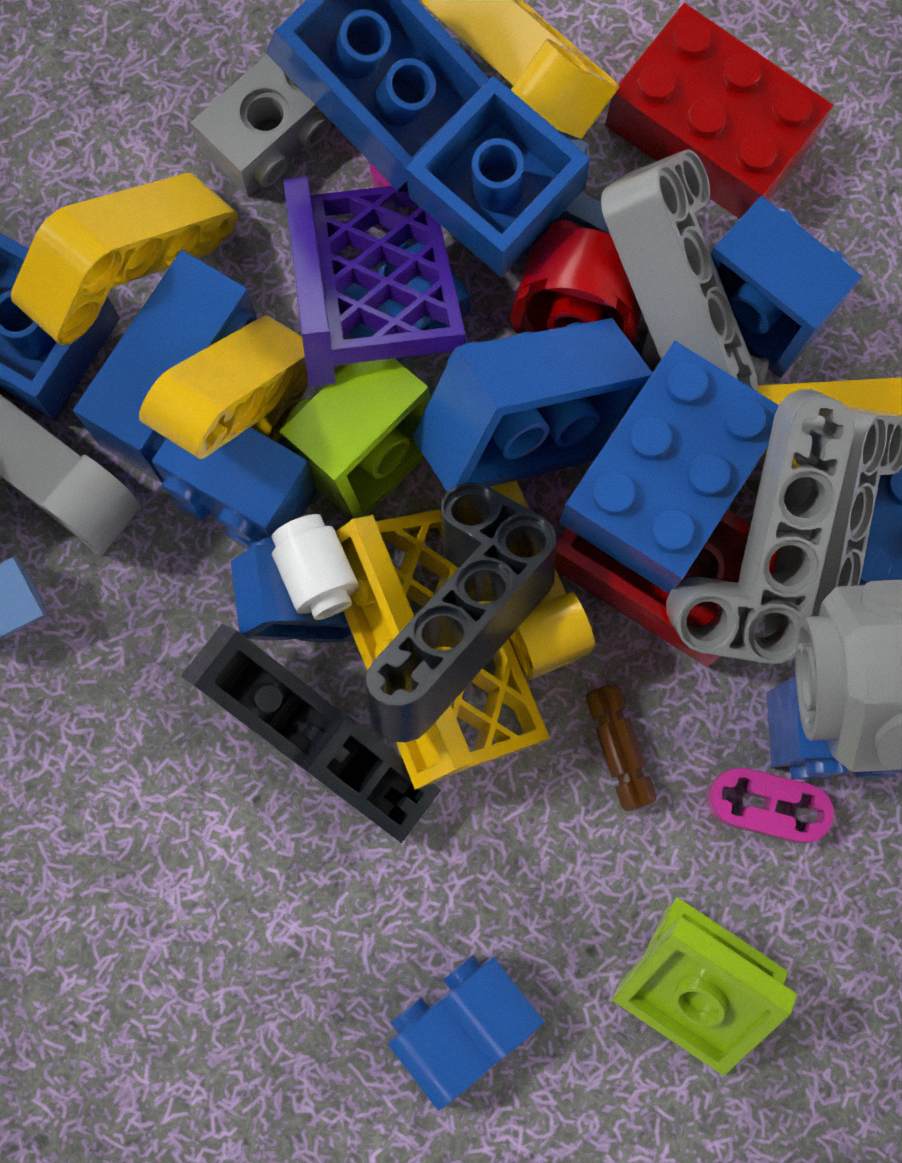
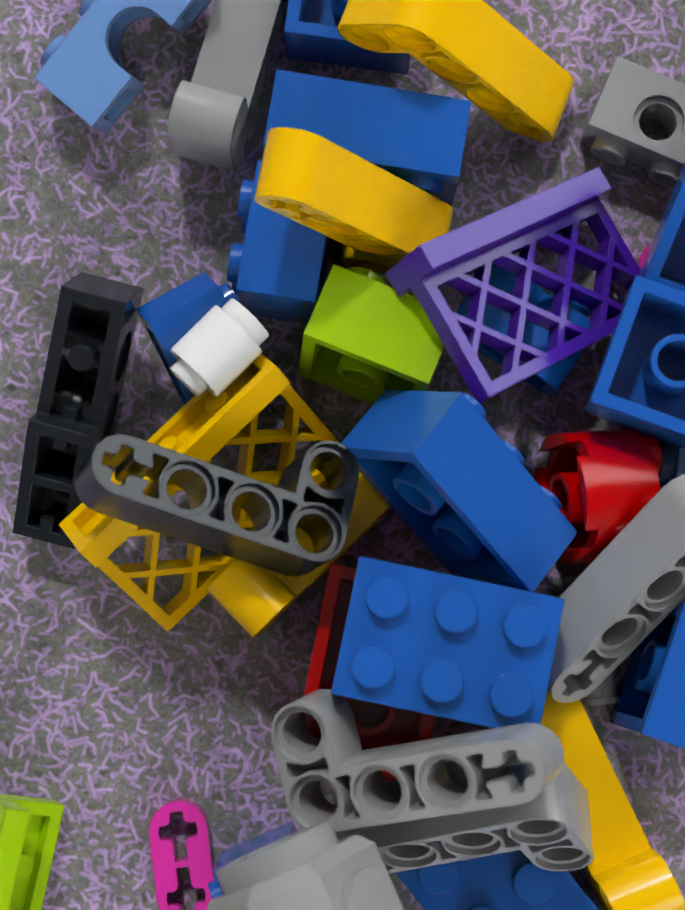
camera: 70 degrees right, 5 degrees up
reddish brown axle [586,684,657,811] -> none

